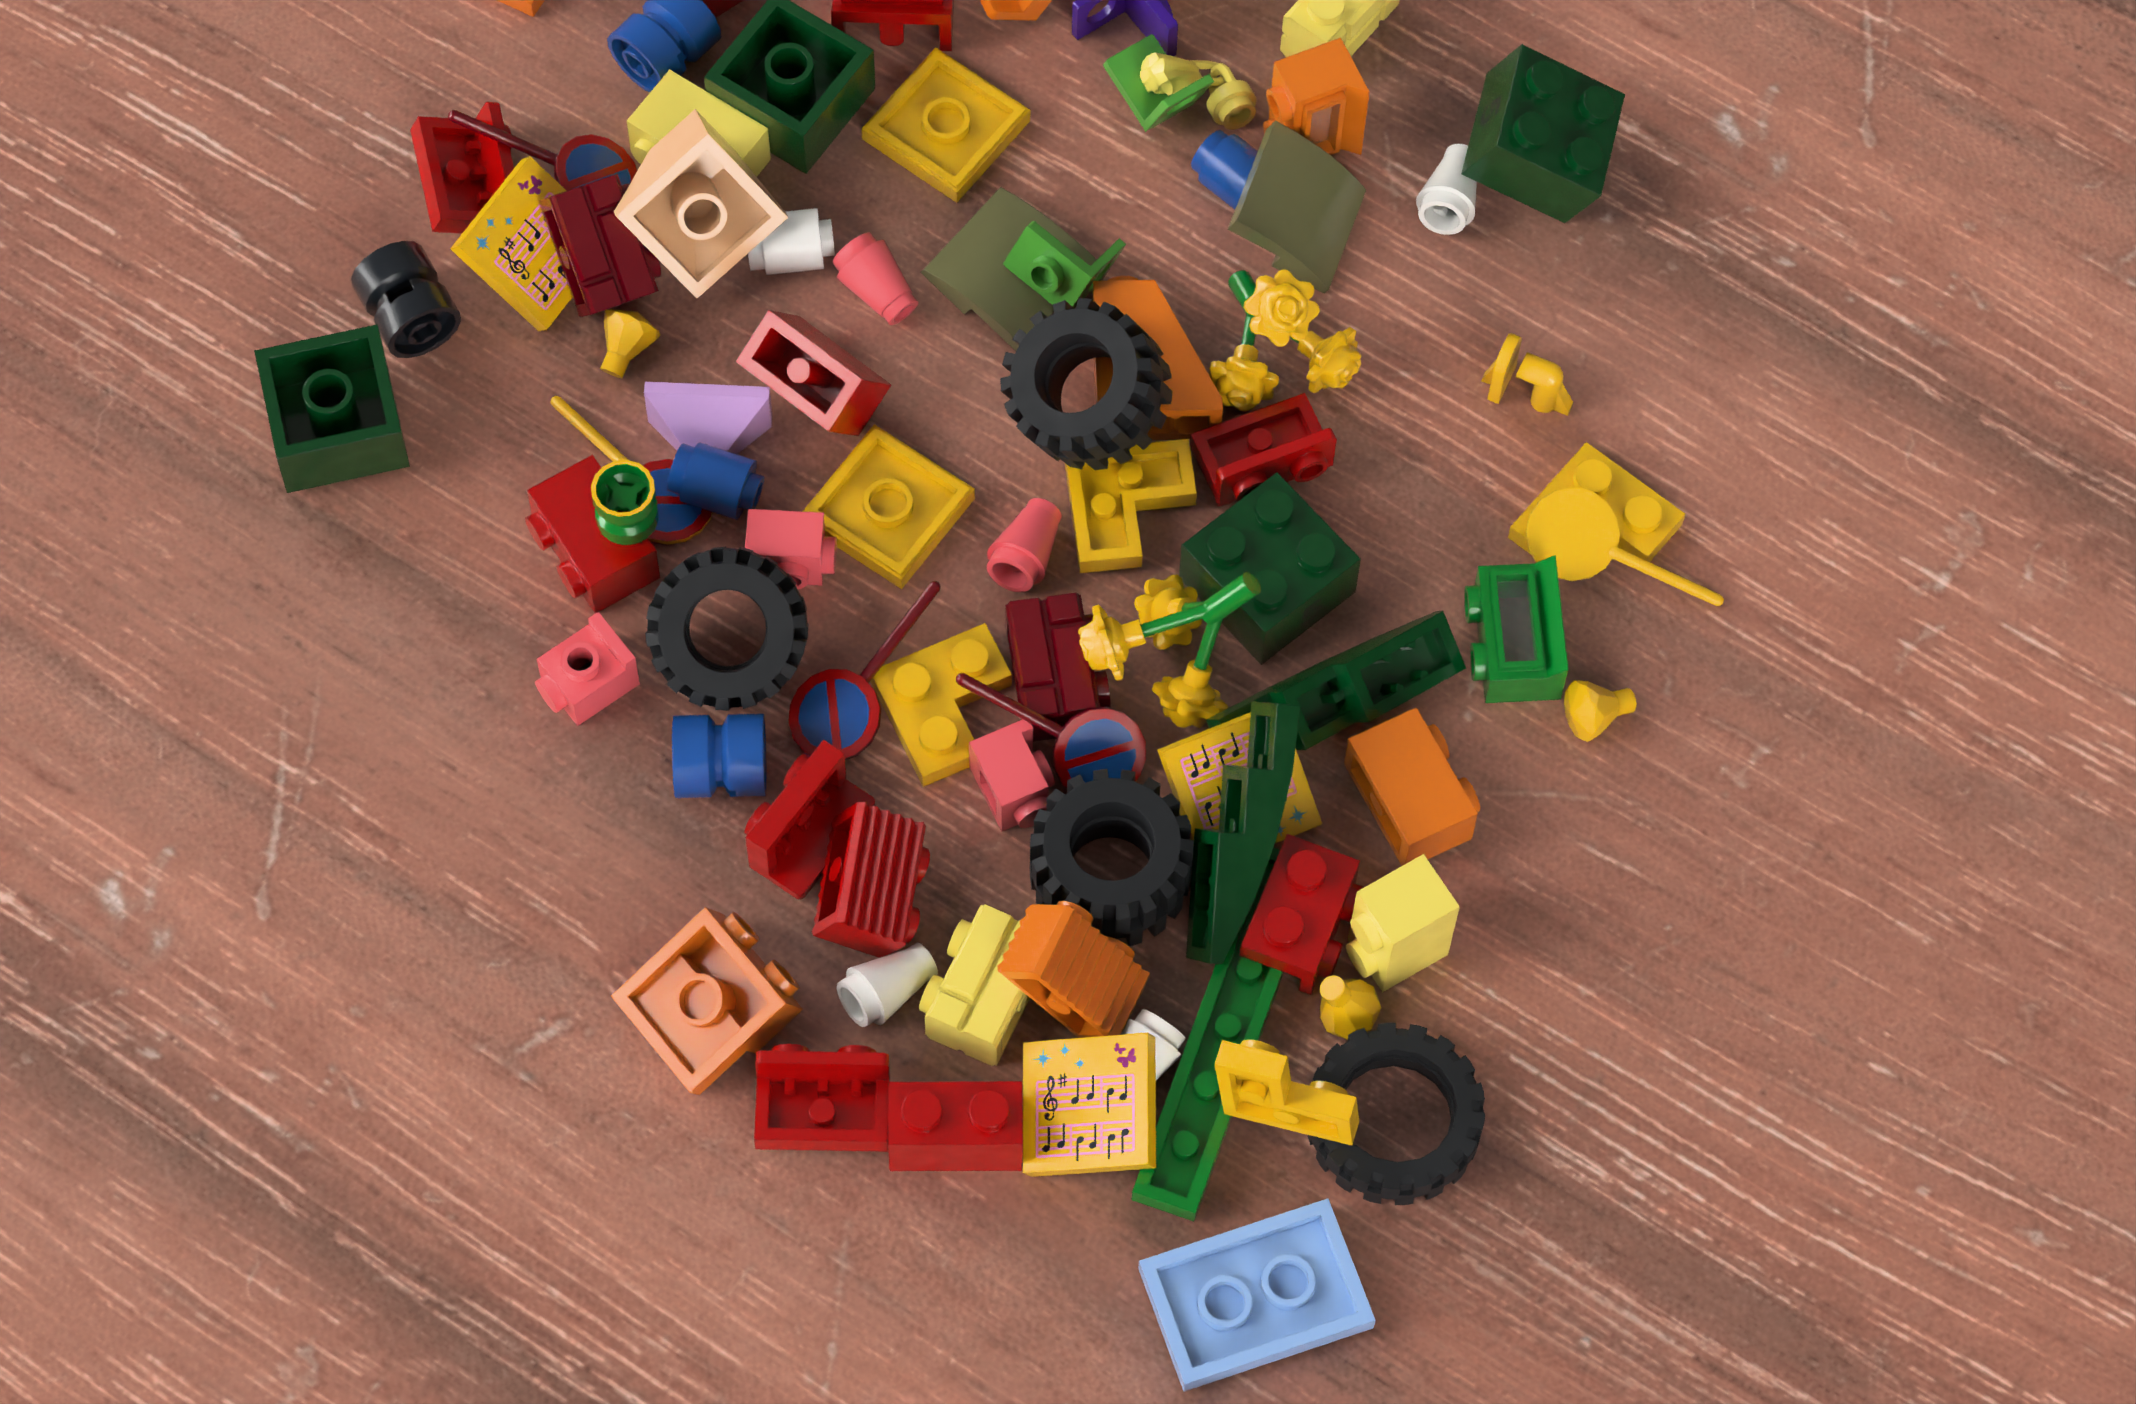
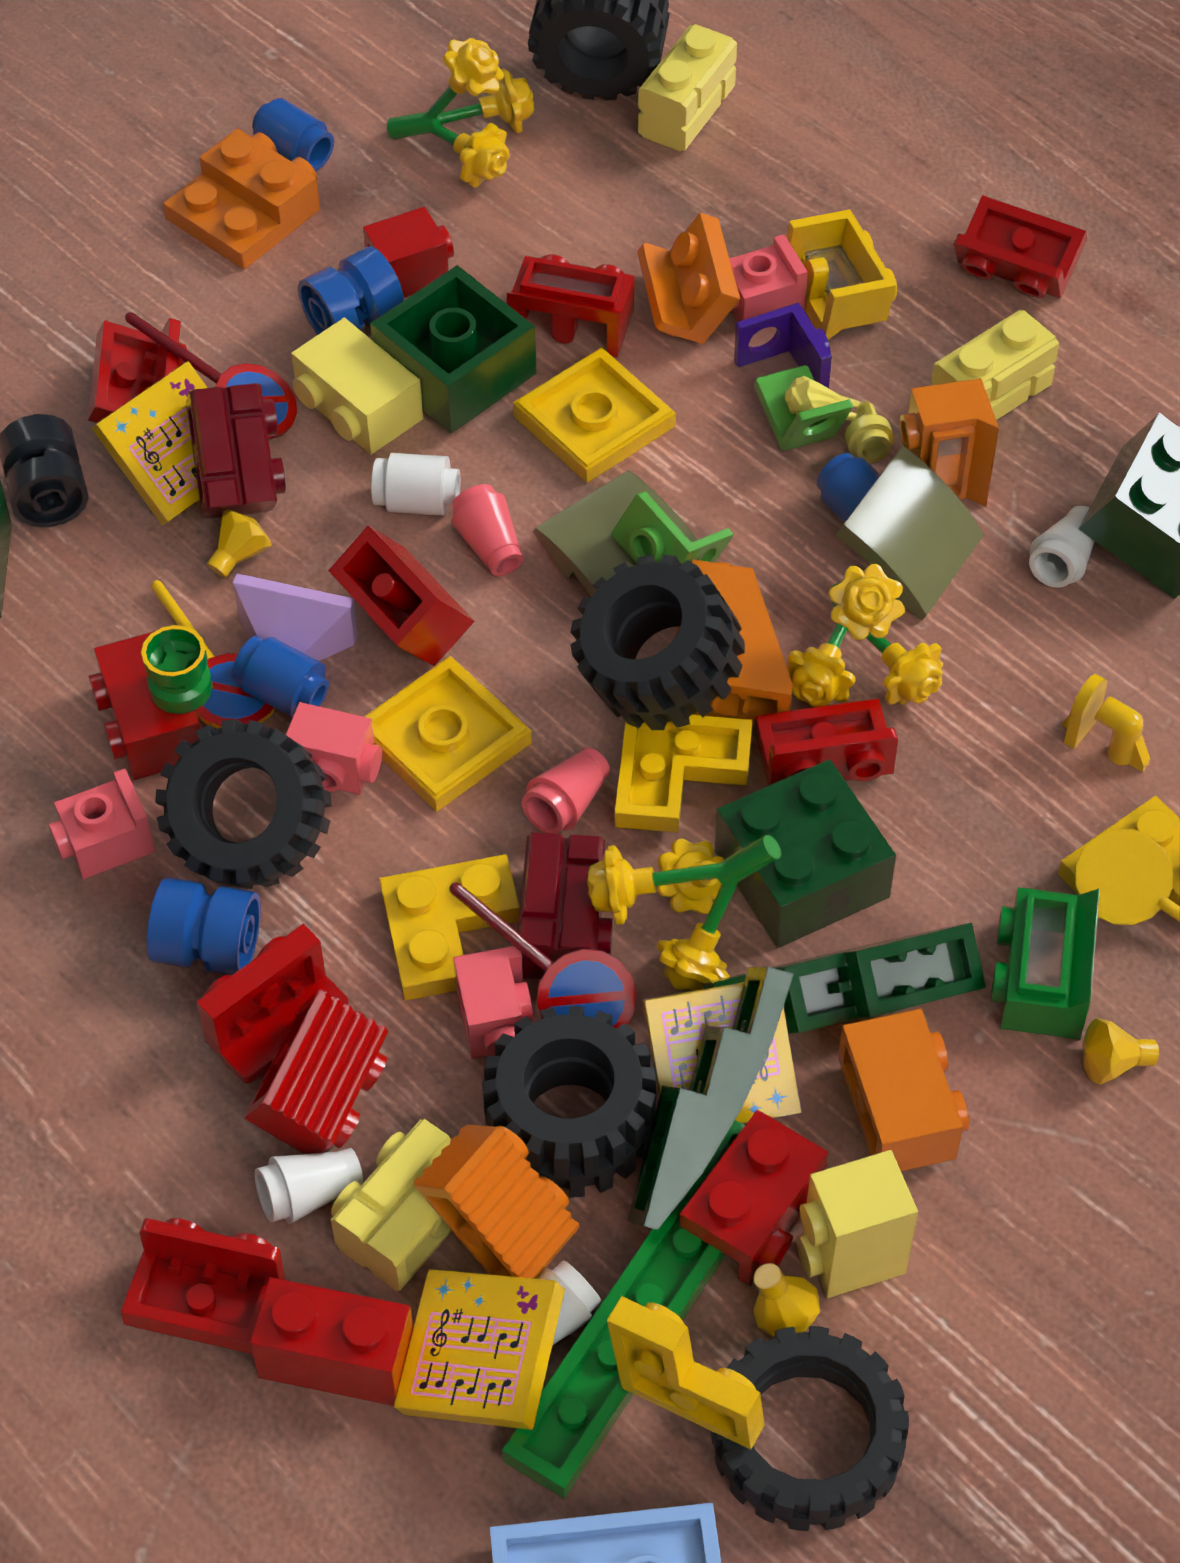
camera: 15 degrees right, 10 degrees down
orange plate [611,907,803,1095] -> none
light nougat slope [614,109,788,298] -> none
piece [788,581,941,760] -> none

